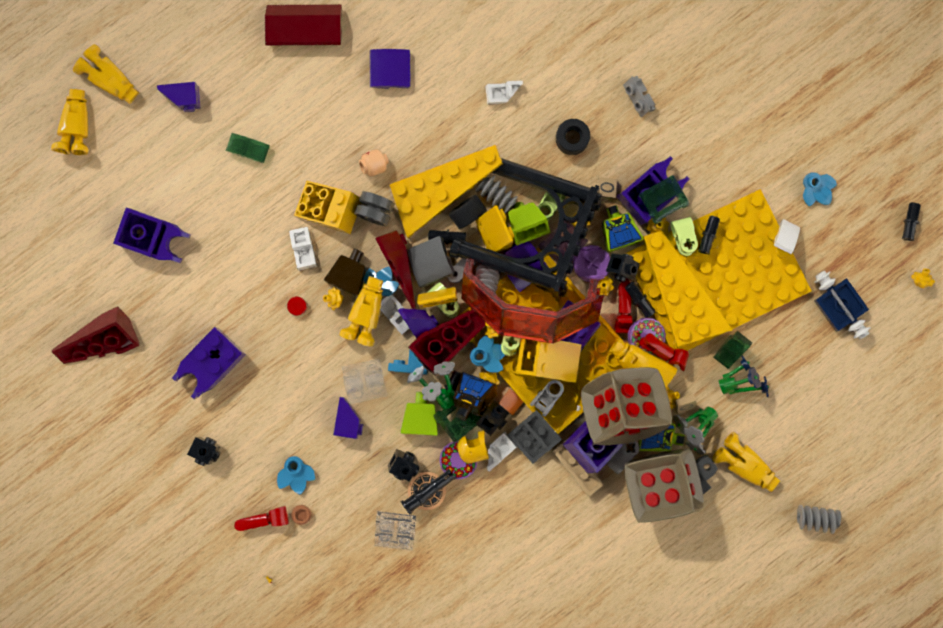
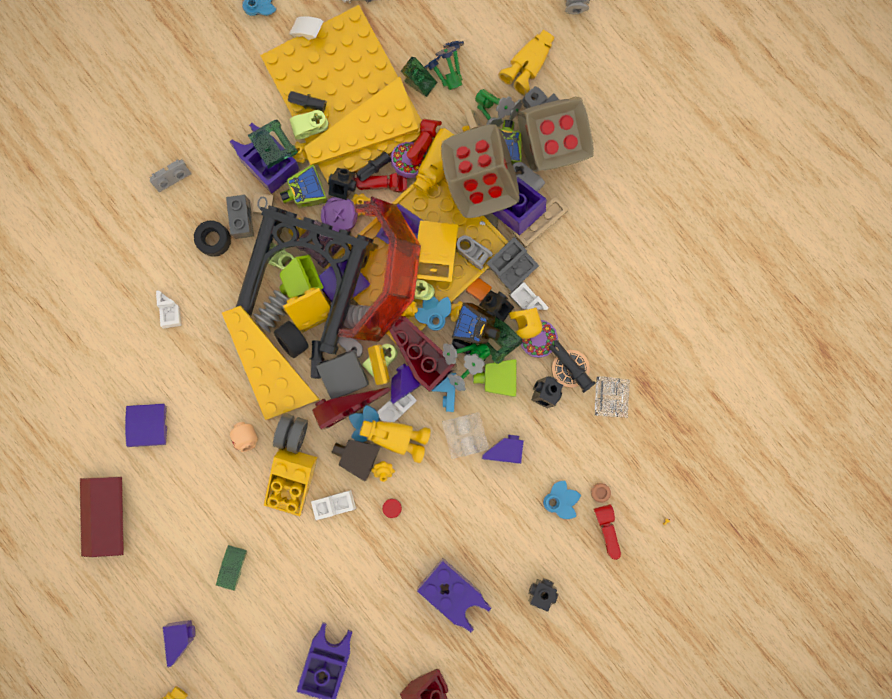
camera: 90 degrees left, 0 degrees up
none -> dark grey brick [226,194,254,239]

